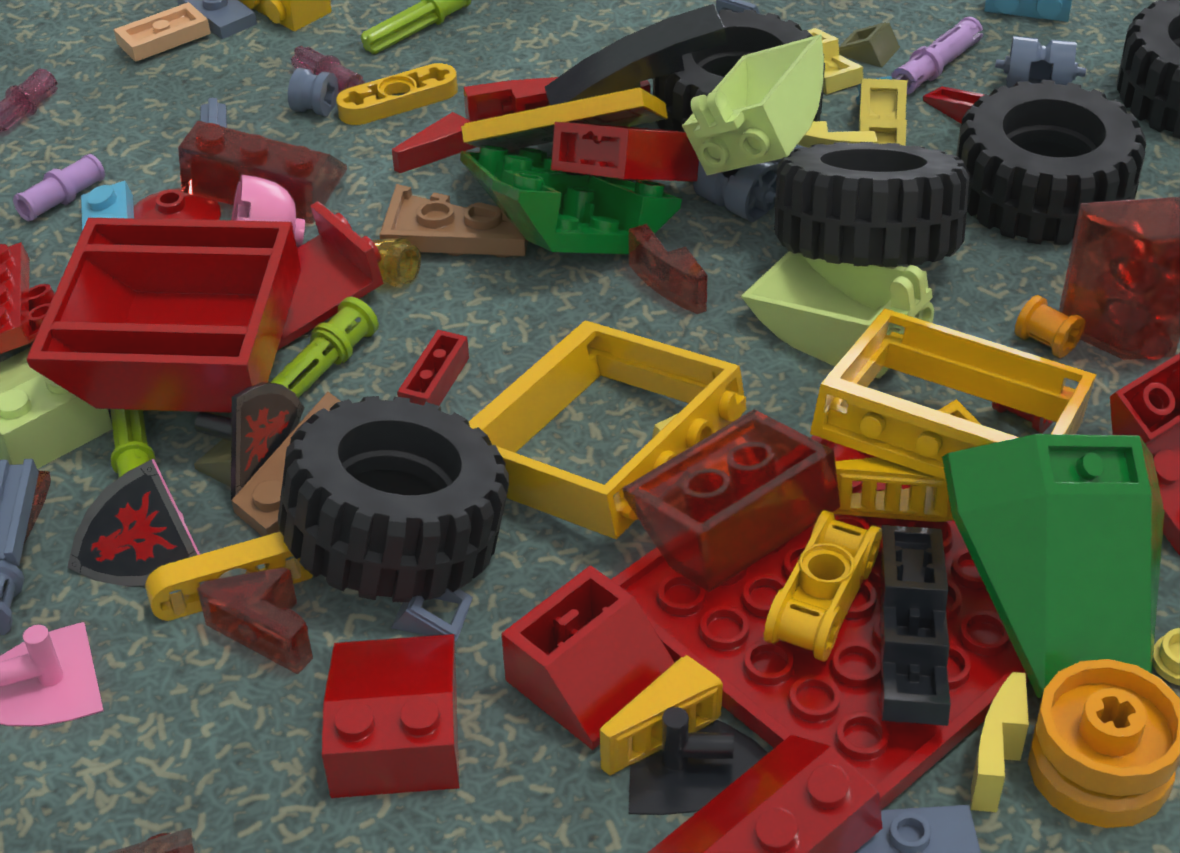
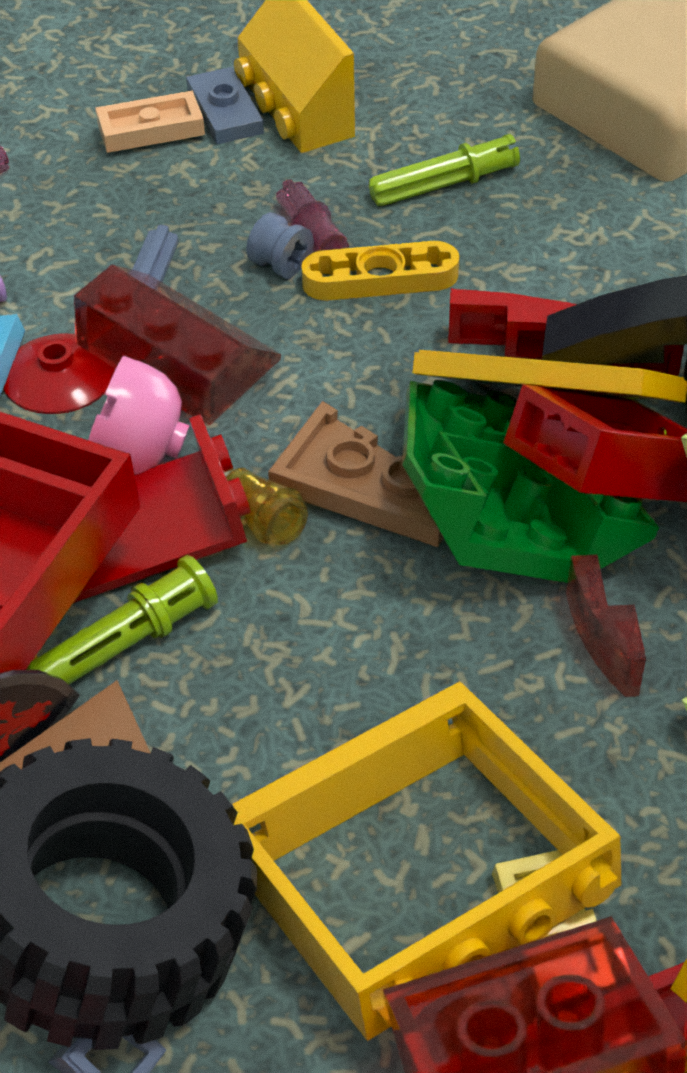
camera: 20 degrees right, 5 degrees up
red piece [392,112,476,173] -> none
red piece [397,330,469,406] -> none

